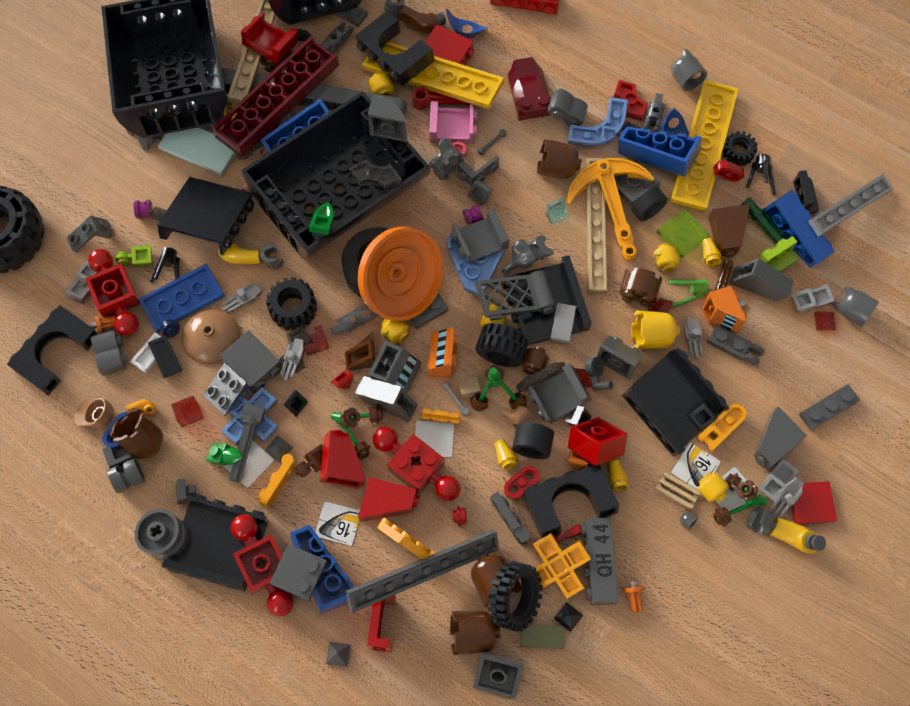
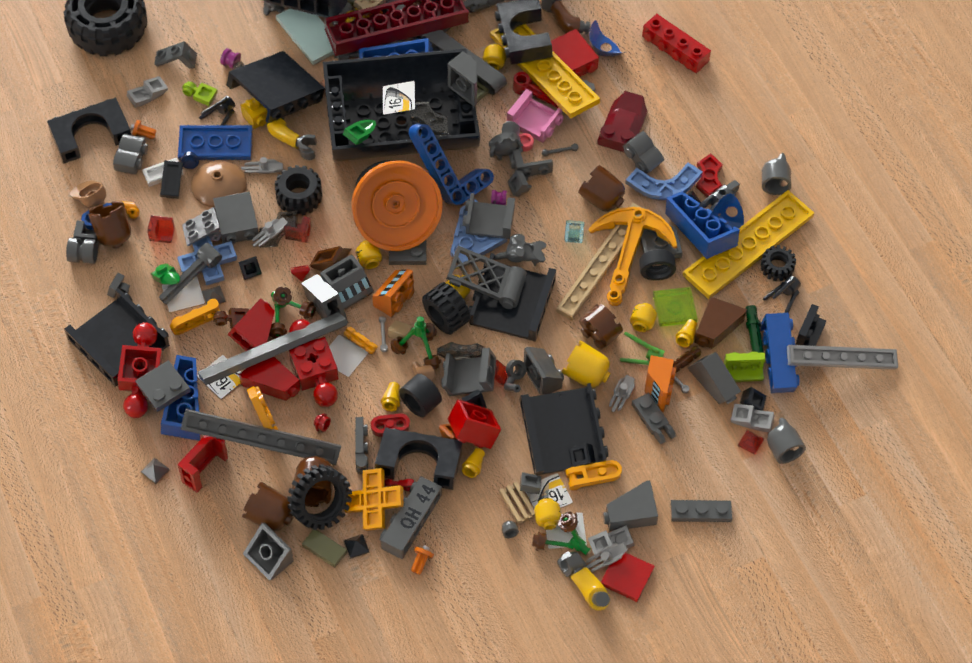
camera: 30 degrees right, 10 degrees down
red brick [85,249,140,336] -> none
dark grey wheel [134,509,189,560] -> none
dark grey hinge [330,304,379,335] -> none
reddish brown head [521,346,549,376] -> none
light grey slope [550,303,576,344] -> none
clear red slope [648,298,673,313] -> none
red plate [713,160,745,182] -> none
none -> dark grey tile [198,312,347,385]
none -> yellow brick [241,97,268,129]
none -> sticker [383,81,415,115]
none -> blue beam [409,124,494,205]
none -> dark grey plate [520,472,541,494]
none -> black slope [740,387,766,411]

